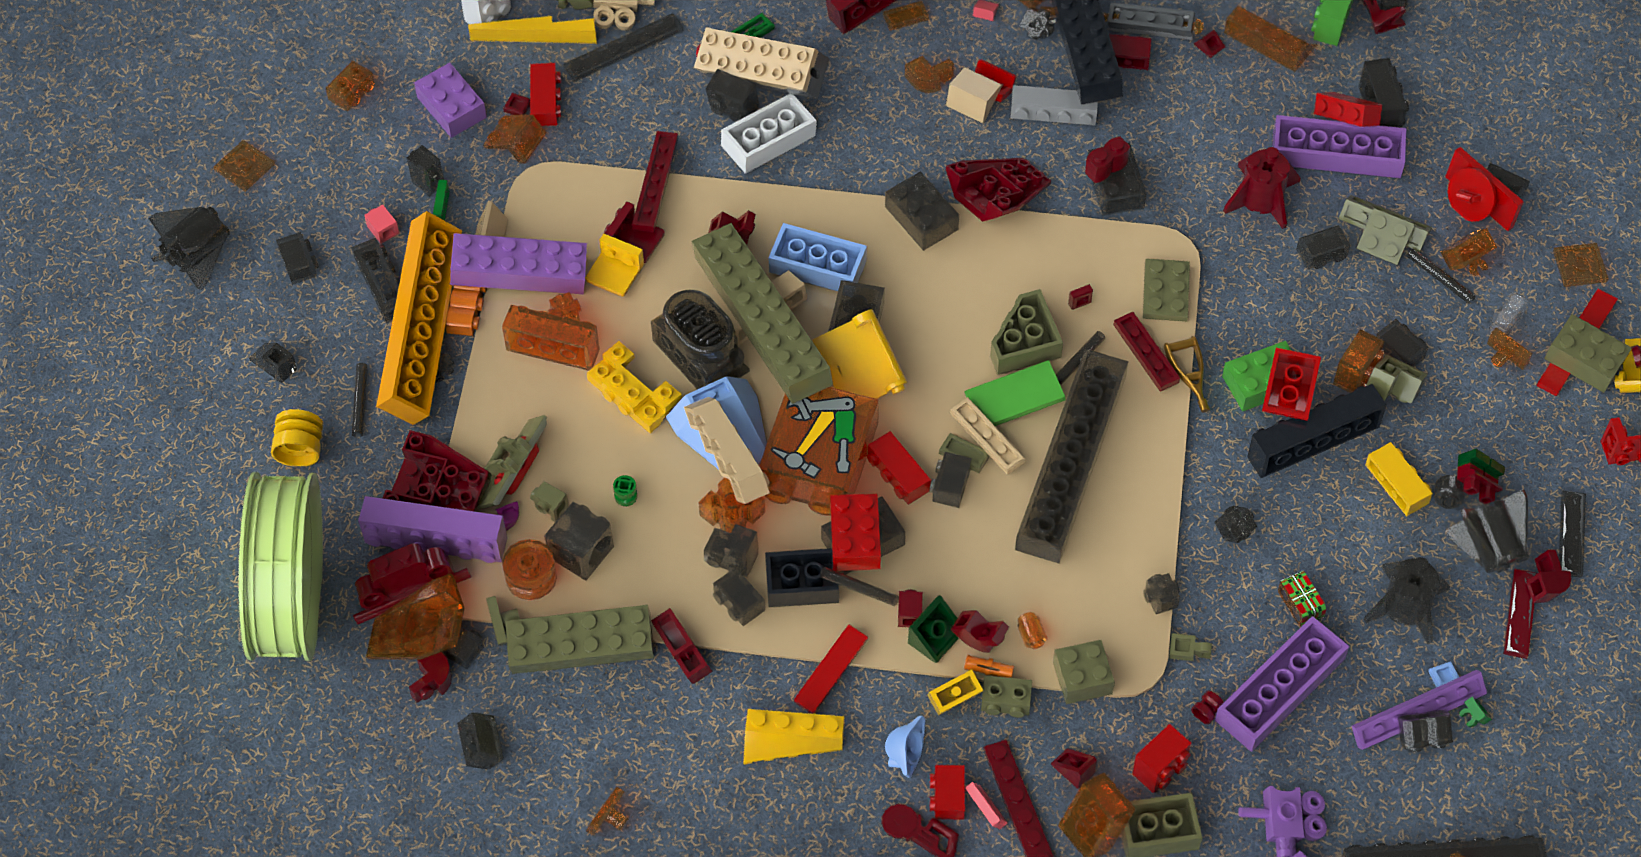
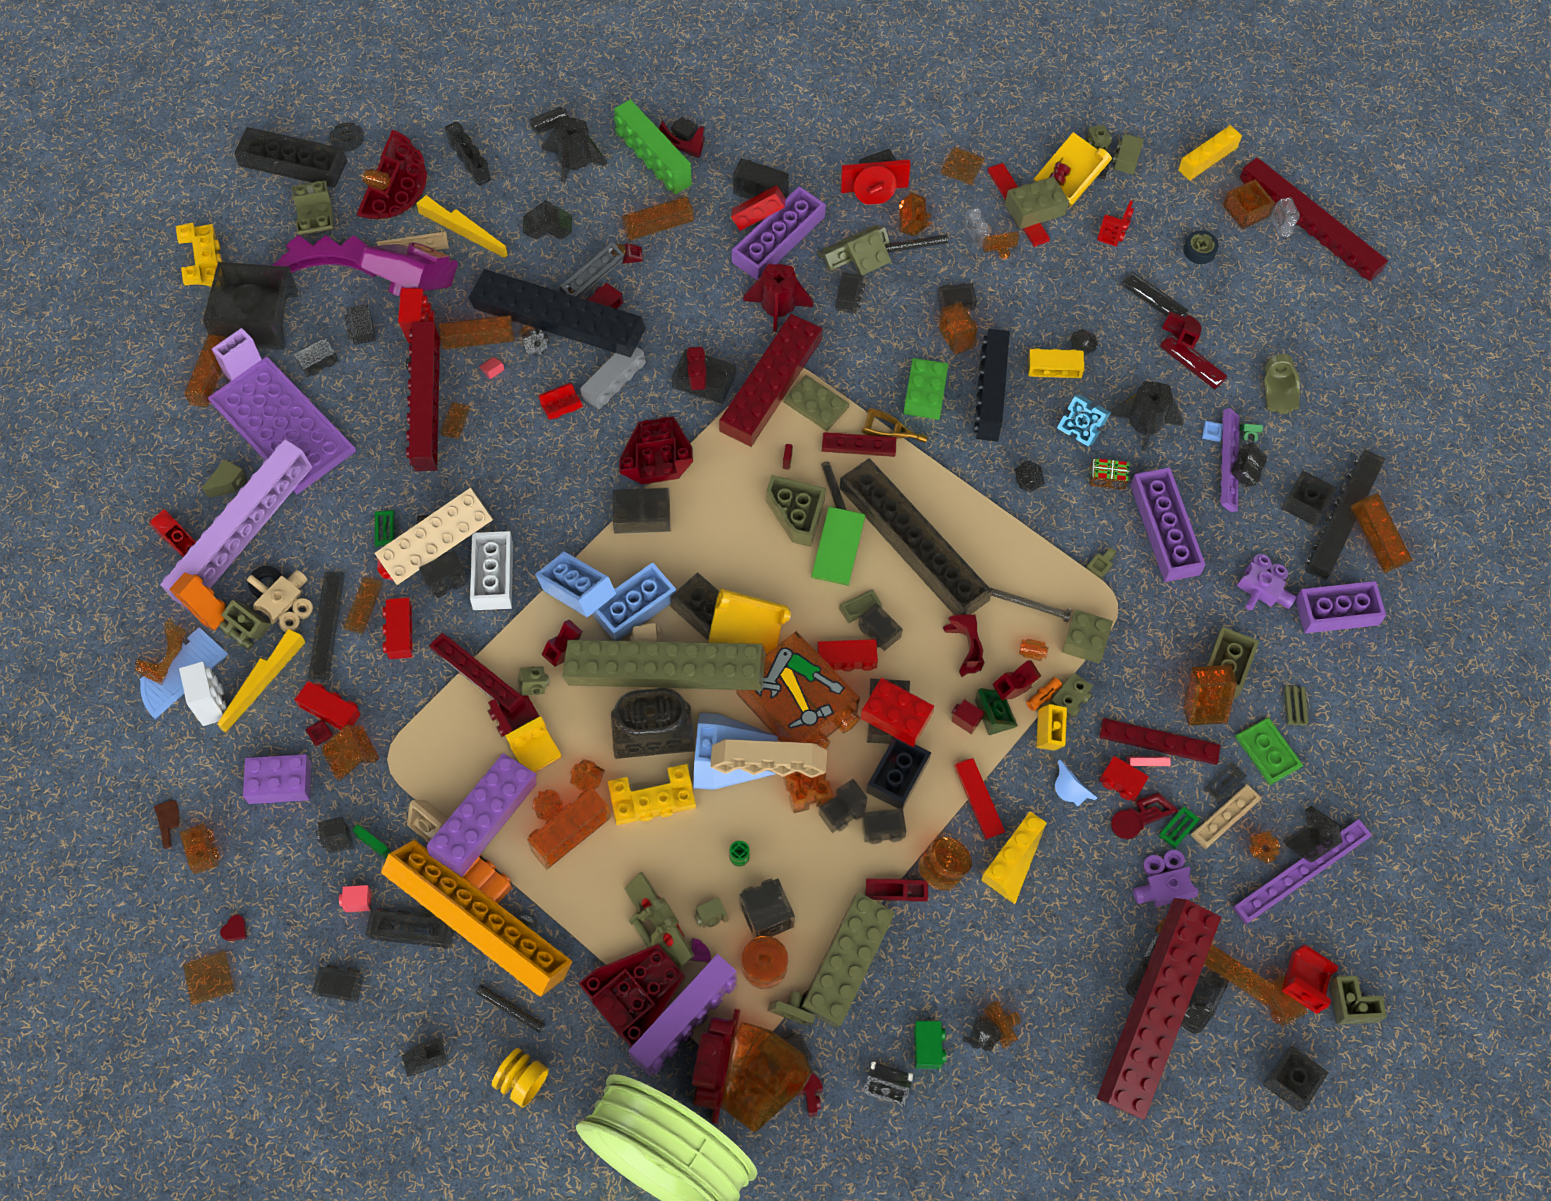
camera: 60 degrees left, 5 degrees up
clear smoke brick [148,206,230,290] -> none
clear smoke piece [820,567,899,606] -> none
clear orange brick [905,56,954,93] -> none
tan slope [946,67,1002,124] -> none
tan tile [950,397,1025,475] -> none
dark red slope [1051,748,1097,789] -> none
red brick [1132,724,1191,794] -> none
clear smoke brick [1143,573,1180,614] -> none
dark red wheel [1191,691,1224,725] -> none
red slope [1262,348,1321,421] -> none
olive brick [1366,354,1428,404] -> none
clear smoke brick [1445,489,1530,573] -> none
dark red hips [1457,449,1505,504] -> none
none -> copper piece [154,800,179,849]
none -> dark red tile [220,915,247,941]
none -> clear orange tile [344,577,383,634]
none -> red brick [382,597,413,659]
none -> olive brick [518,666,549,696]
none -> light blue brick [535,552,616,617]
none -> clear orange brick [569,759,605,794]
none -> dark red brick [719,314,822,447]
none -> green brick [914,1021,946,1069]
none -> clear orange wheel [919,837,972,891]
none -> dark red animal [943,614,985,678]
none -> clear smoke helmet [962,1013,1001,1051]
none -> clear smoke bar [981,586,1072,622]
none -> medium azure brick [1057,394,1111,446]
none -> olive hair [1264,354,1300,414]
none -> clear smoke brick [1282,471,1337,526]

